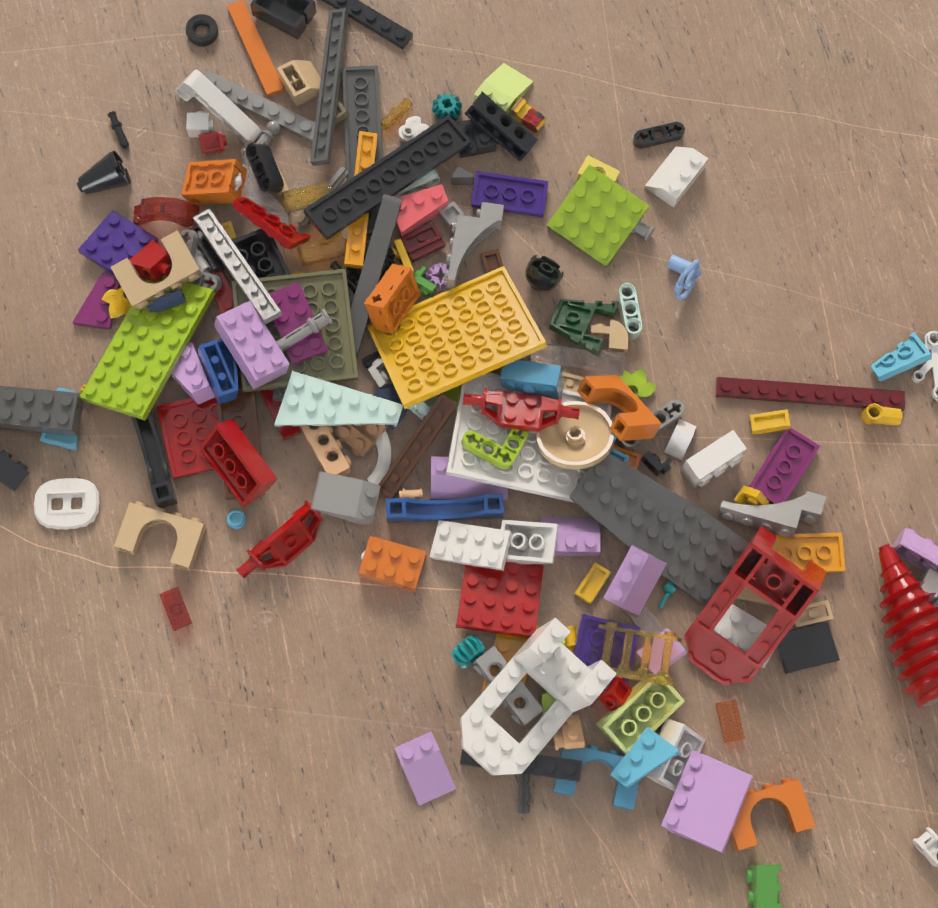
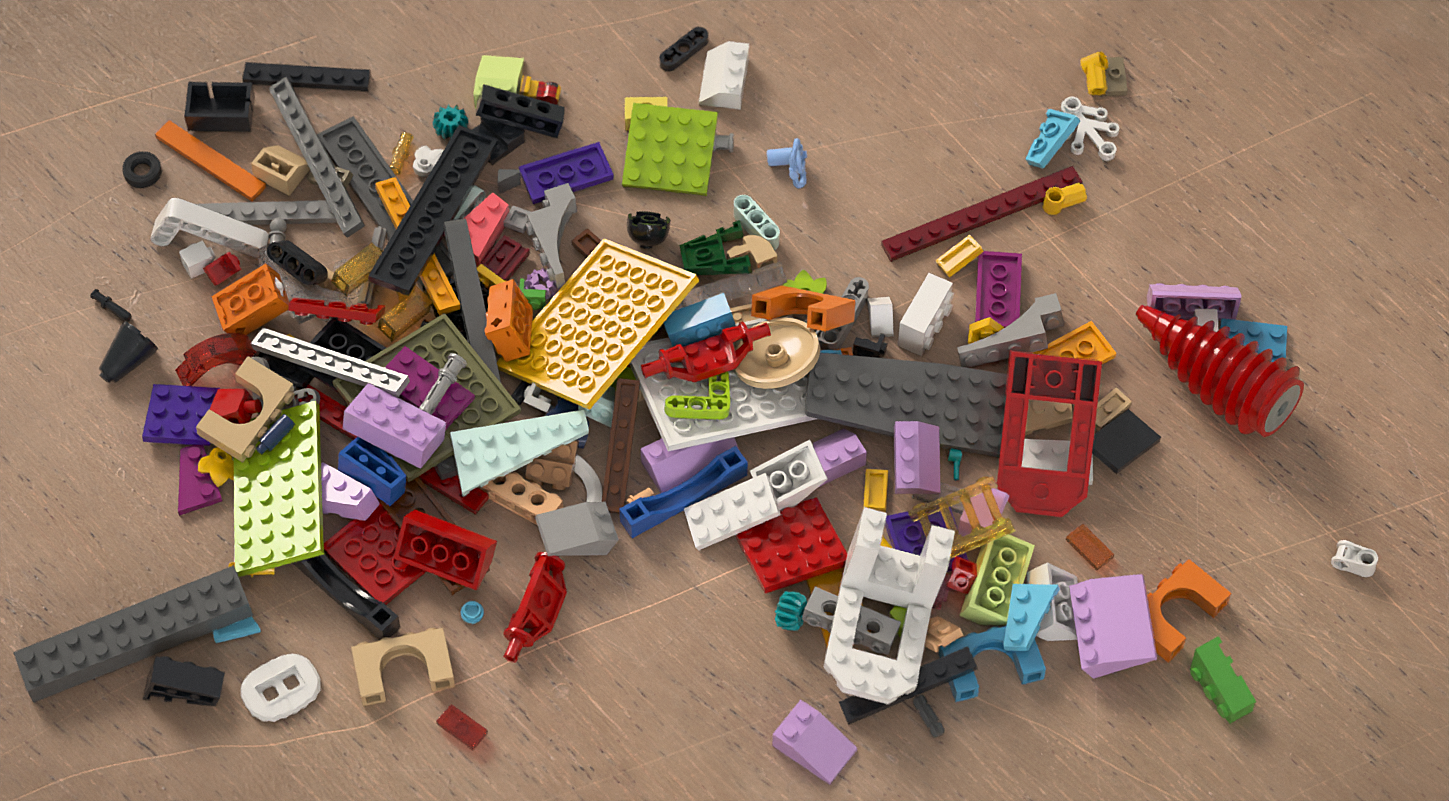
camera: 25 degrees left, 15 degrees down
orange piece [359,536,427,593] -> none

